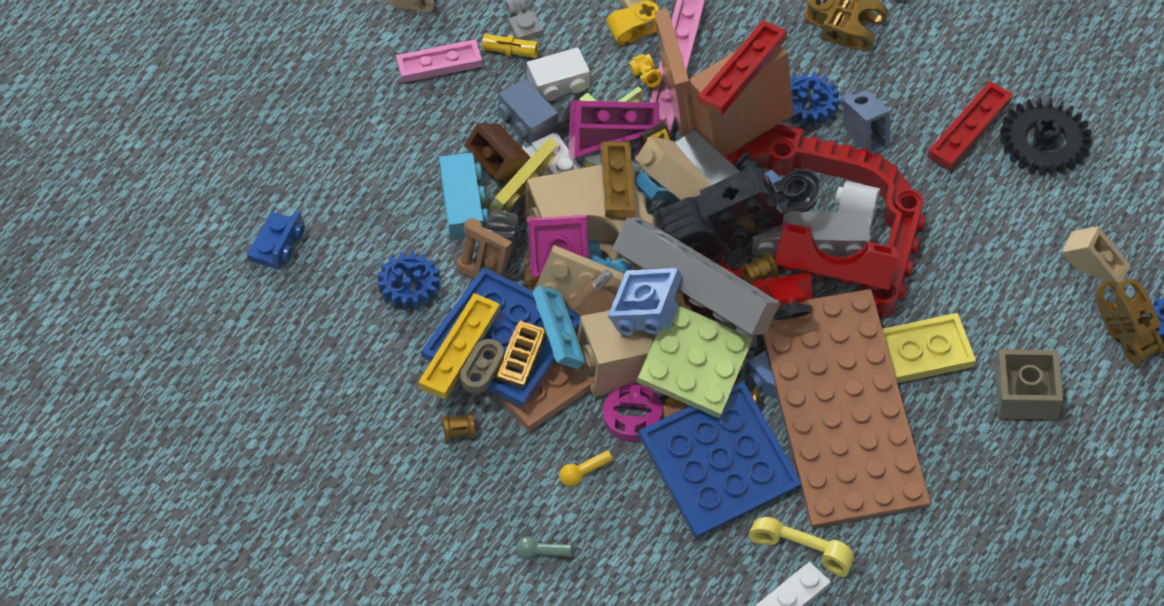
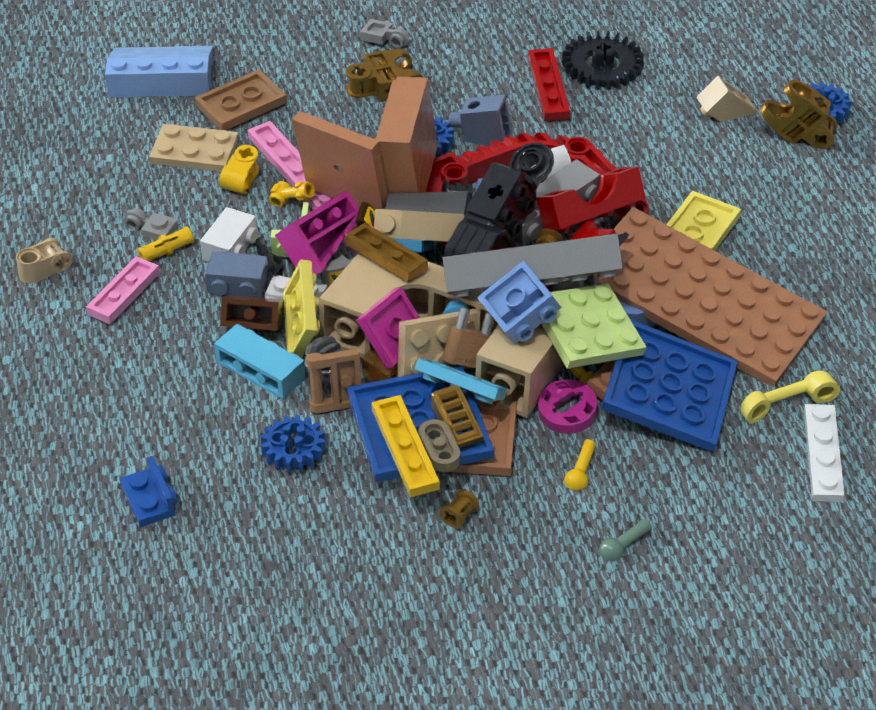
camera: 45 degrees left, 10 degrees down
red plate [697,20,787,115] -> none
dark tan brick [995,349,1063,420] -> none

